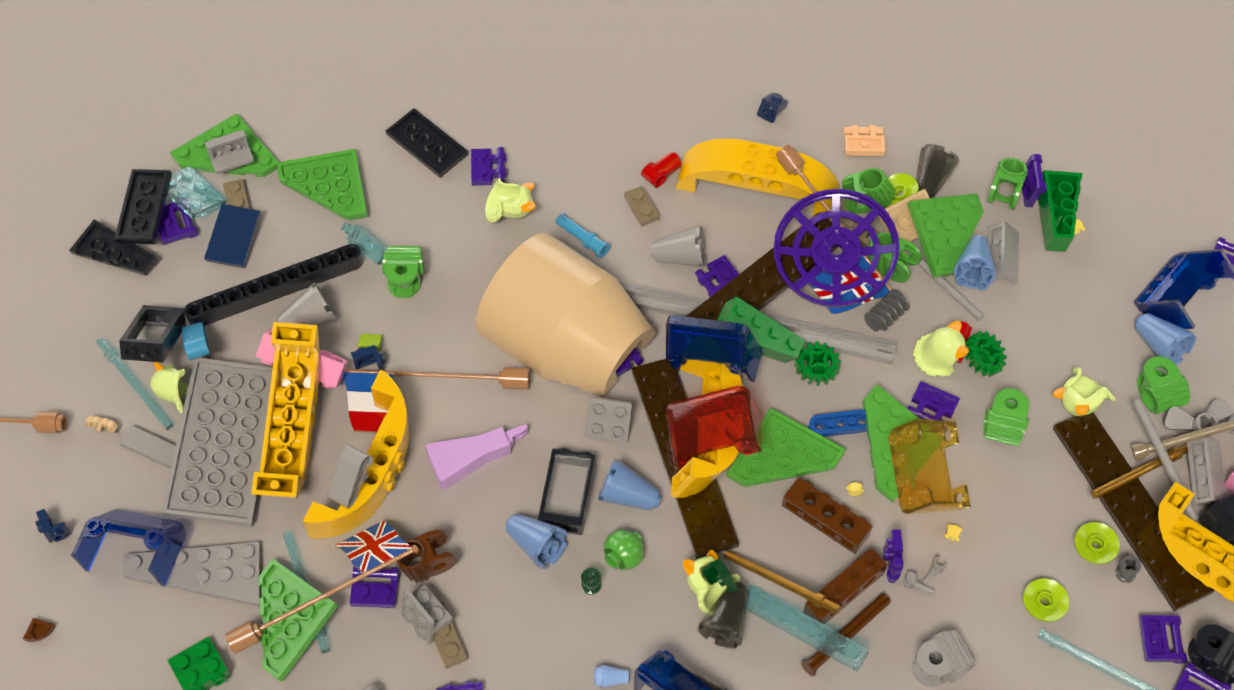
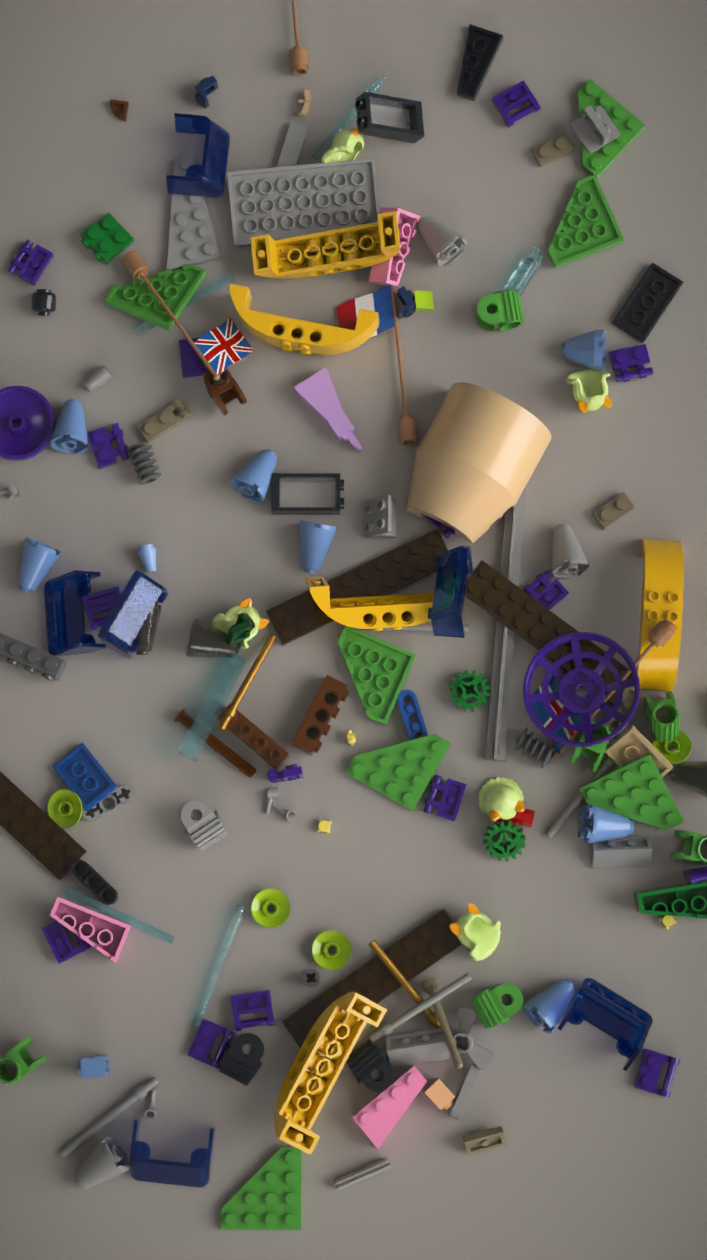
camera: 80 degrees right, 20 degrees up
black tile [114,169,172,245] -> none
clear light blue plate [167,166,226,219] -> none
dark azure beam [181,322,210,360] -> none
black beam [184,244,363,326] -> none
dark blue tile [204,204,261,268] -> none
light grey piece [328,445,373,509] -> none
light grey bracket [401,585,452,644] -> none
dark azure pin [555,213,610,259] -> none
clear green bush [581,568,602,595] -> none
bright green plant [603,529,644,571] -> none
red piece [641,152,682,188] -> none
clear red windscreen [666,386,762,471] -> none
green wedge [710,297,805,363] -> none
clear yellow windscreen [889,419,971,514] -> none
bright green piece [983,388,1030,447] -> none
none -> dark grey piece [128,442,161,485]
none -> medium blue cone [562,329,606,370]

